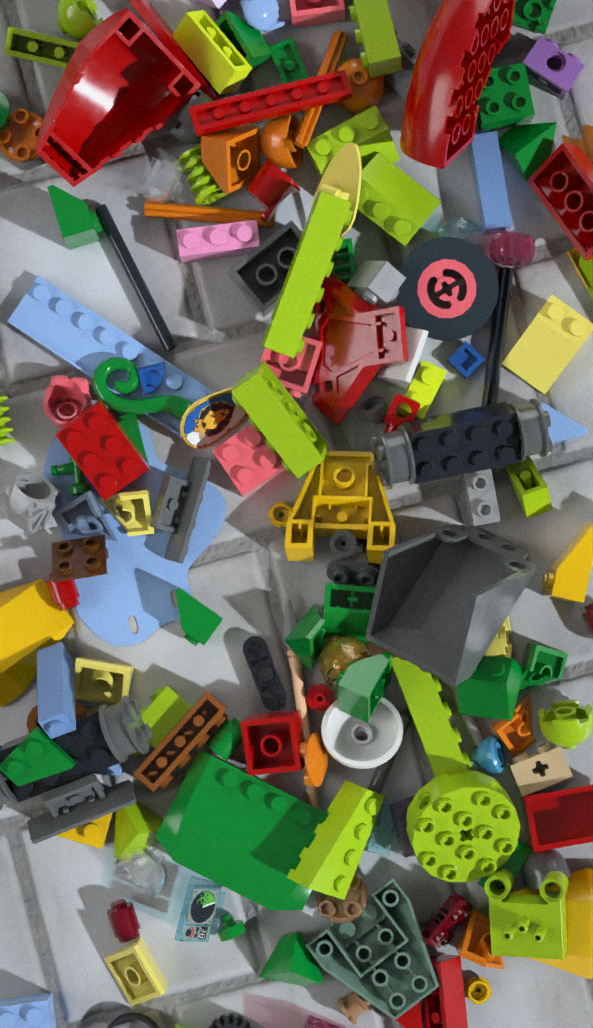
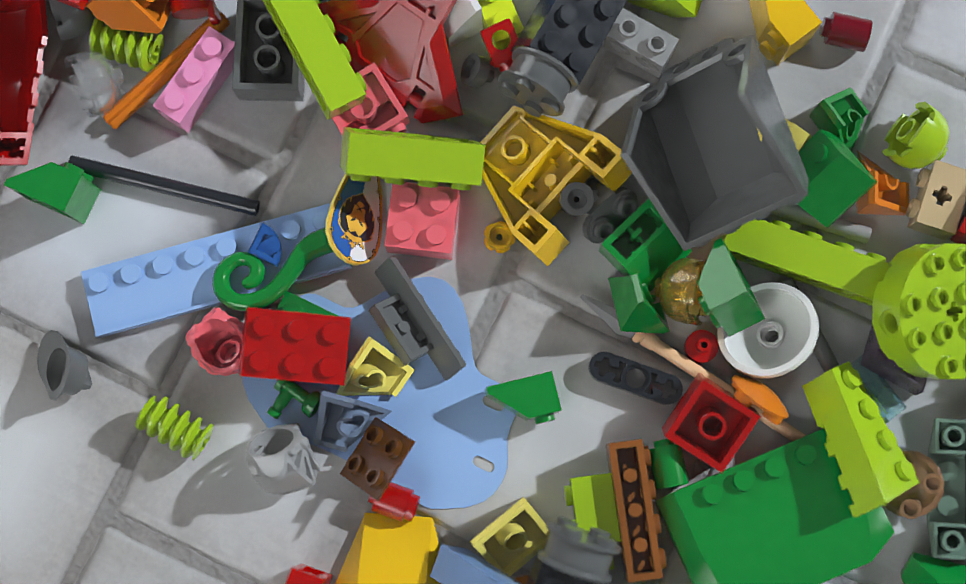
camera: 40 degrees left, 5 degrees down
dark azure brick [471,735,506,773] -> none

